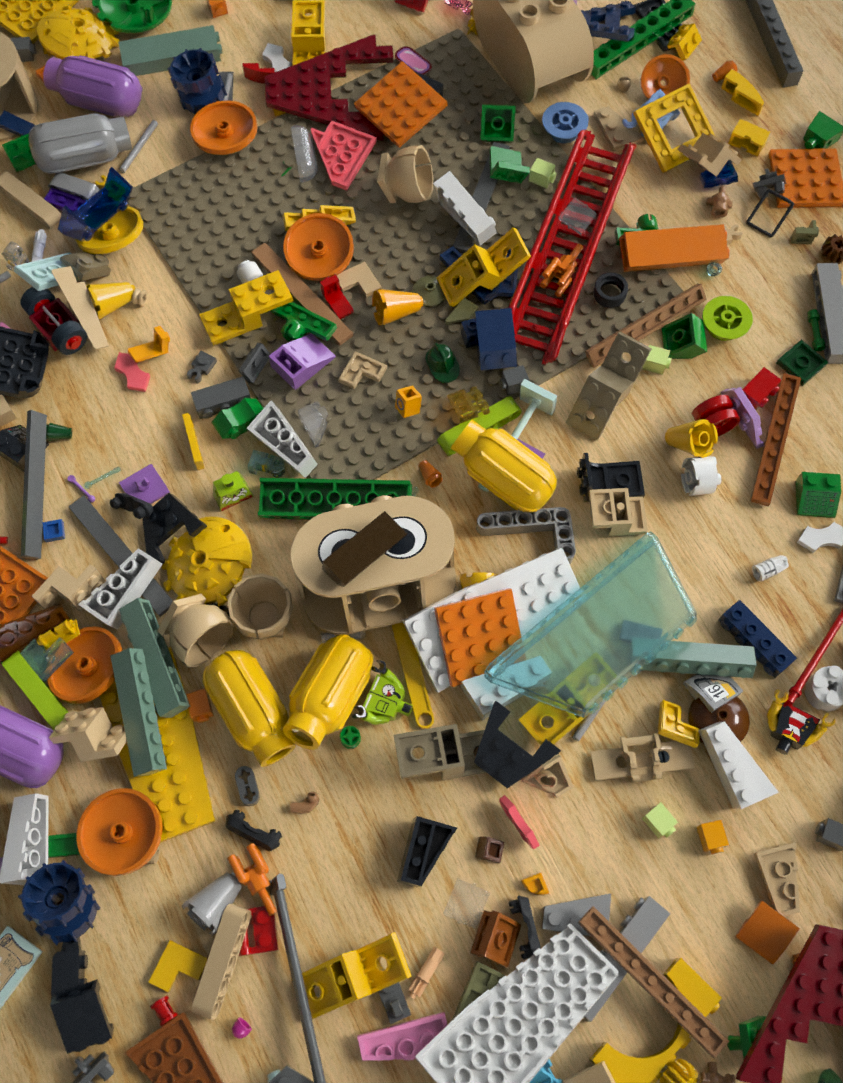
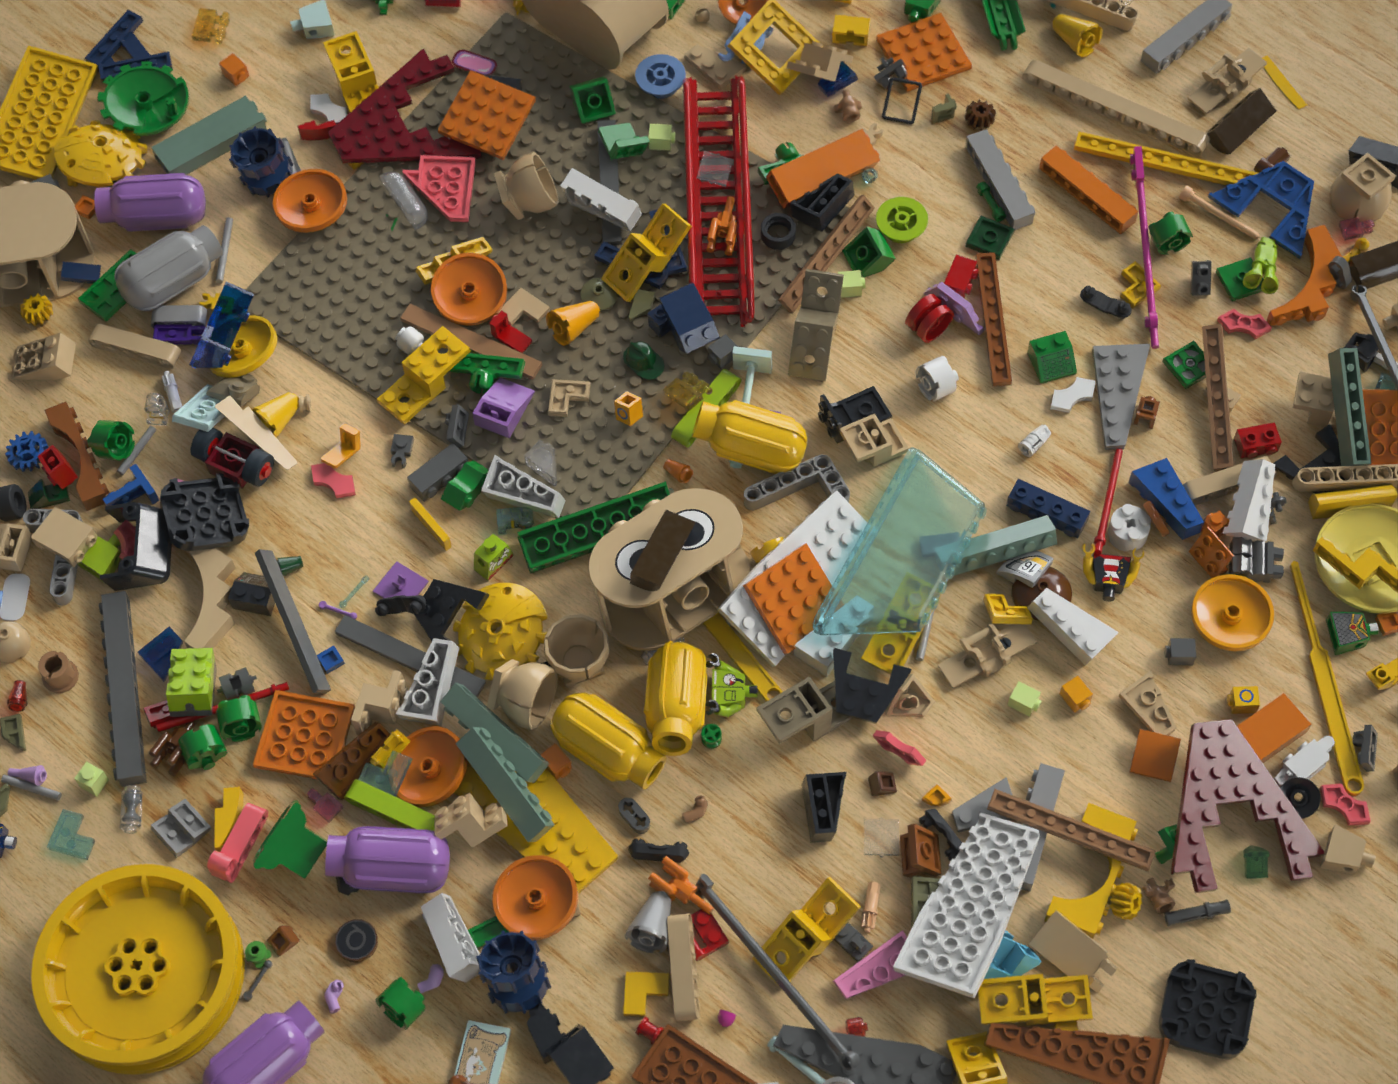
camera: 20 degrees left, 5 degrees down
yellow cone [665,419,718,458] -> none
none -> black wedge [790,173,855,232]

